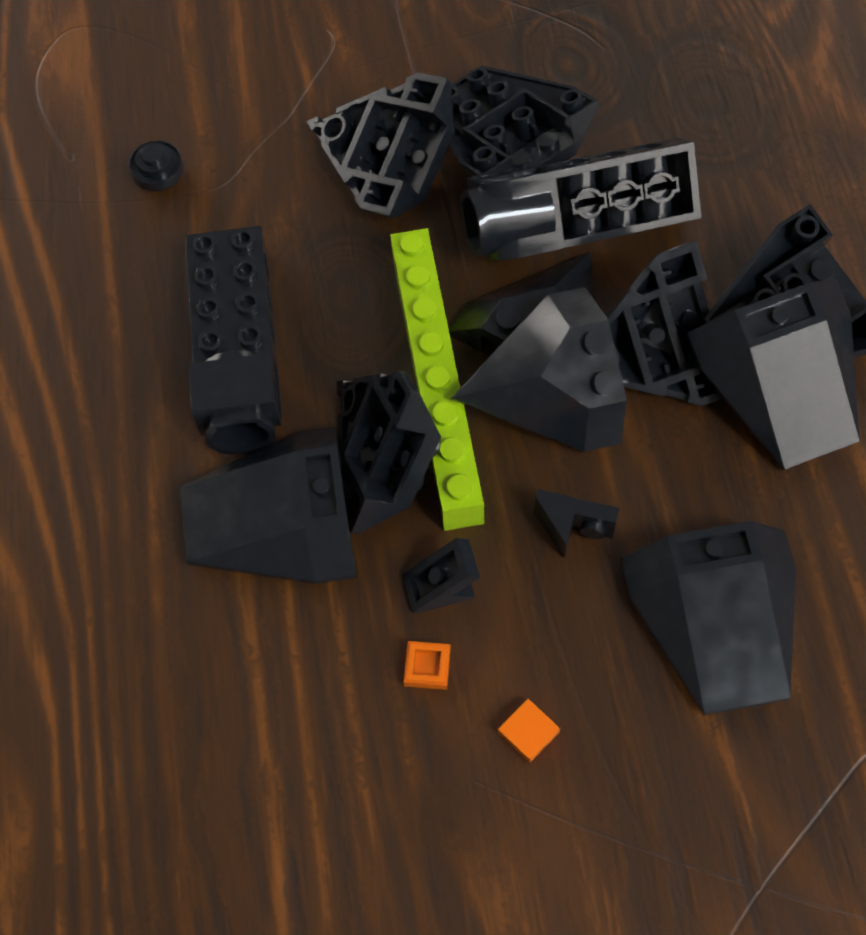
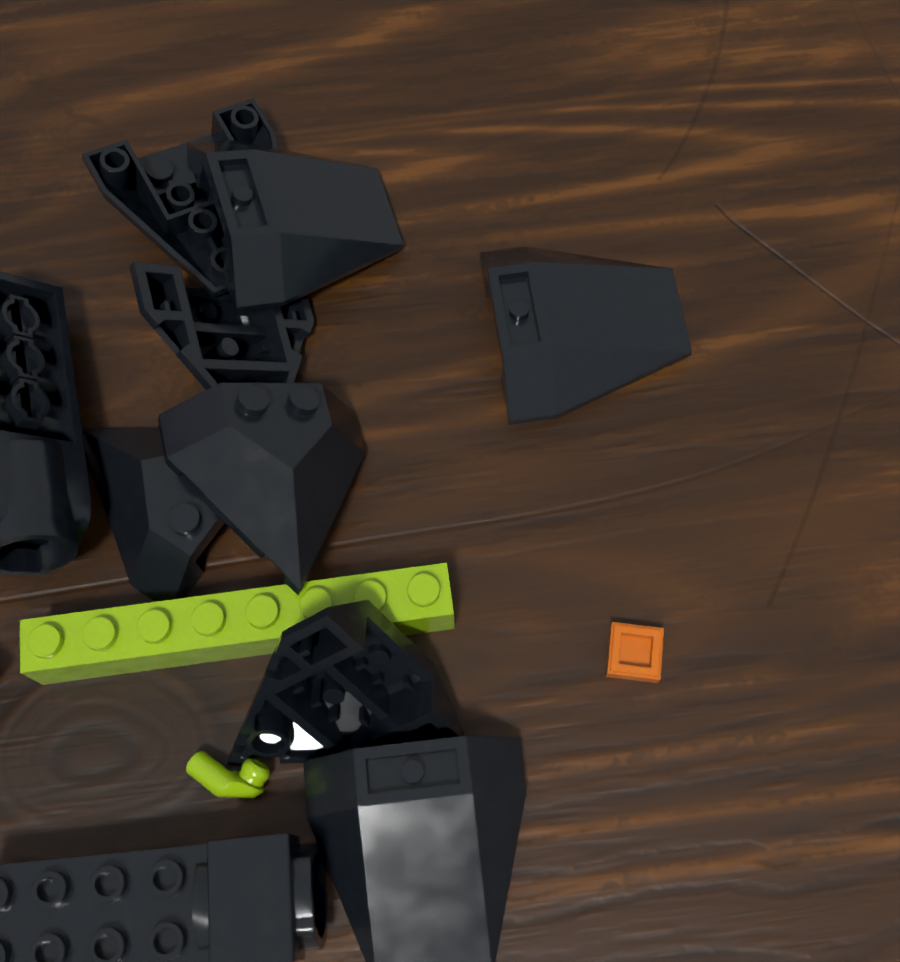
camera: 90 degrees left, 5 degrees up
black slope [402,538,480,613] -> none
orange tile [498,699,560,763] -> none
black slope [534,489,619,558] -> none
none -> lime arm [186,751,270,799]

